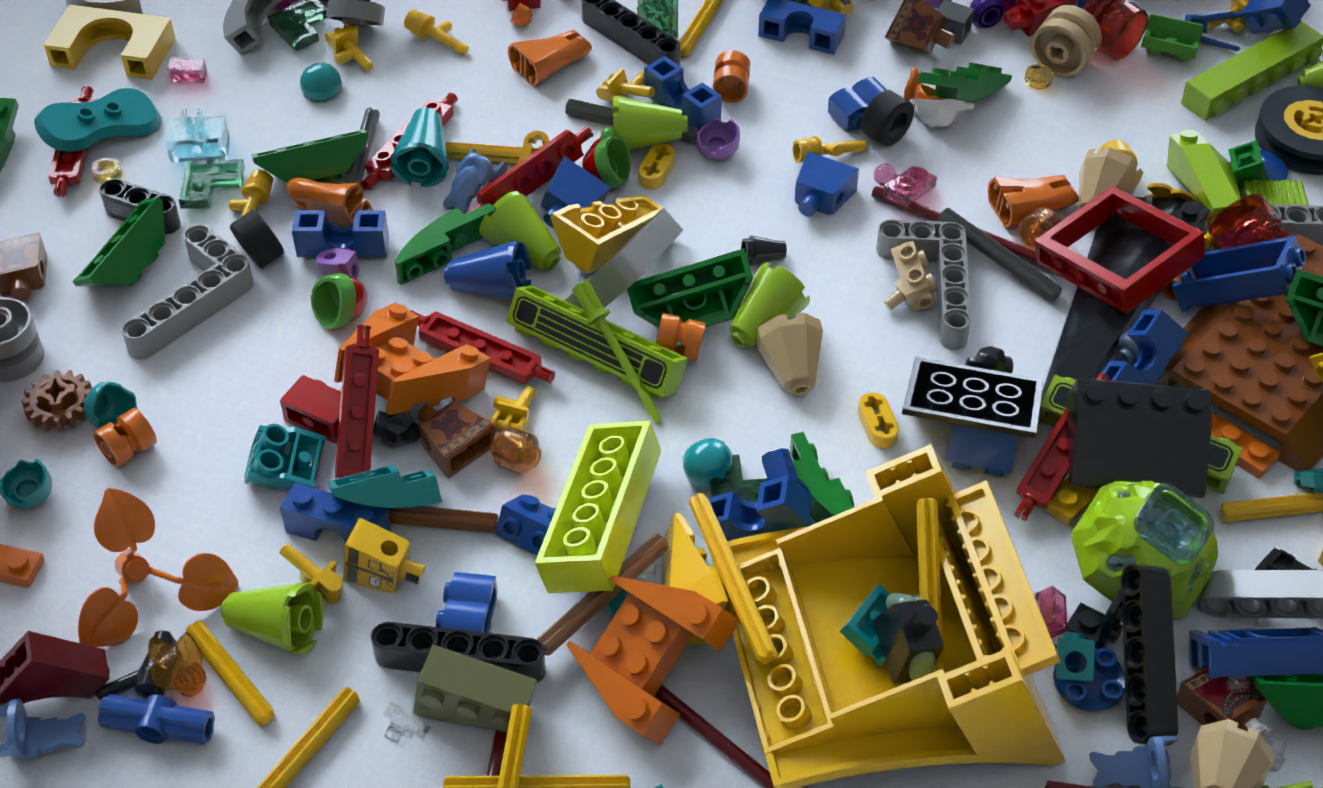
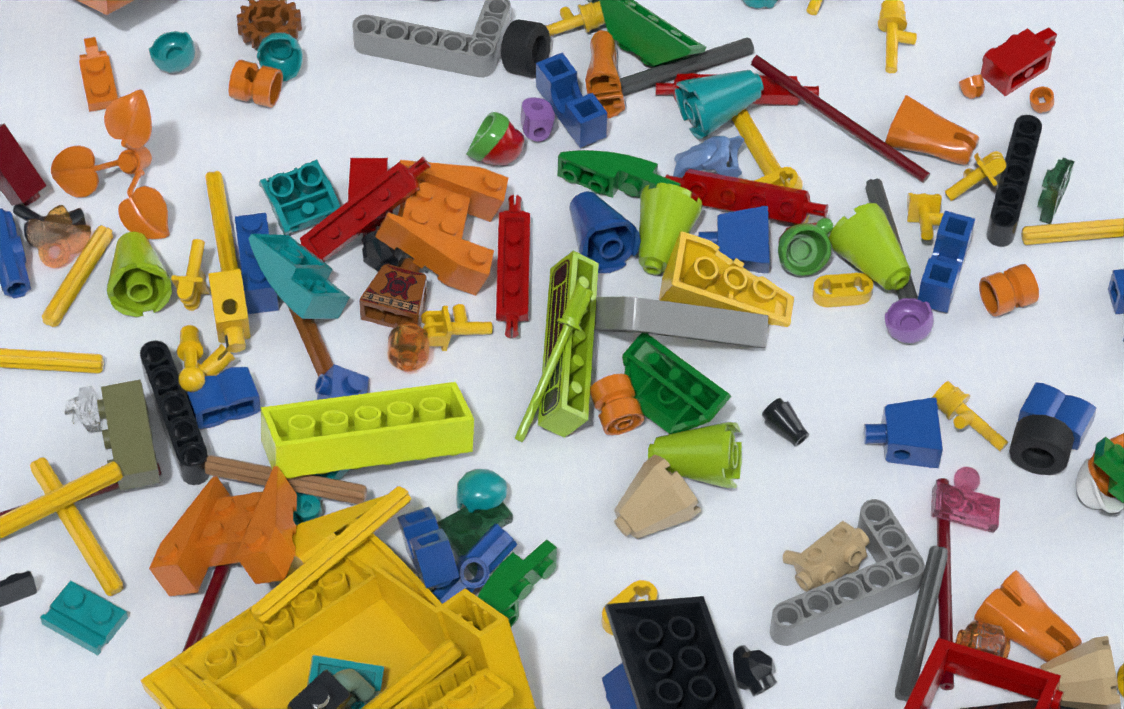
camera: 60 degrees right, 5 degrees up
none -> yellow pin [177,325,205,392]
none -> yellow pin [198,344,235,376]
none -> yellow axle [205,170,238,272]
none -> dark red piece [750,55,930,183]
none -> yellow arm [945,151,1006,201]

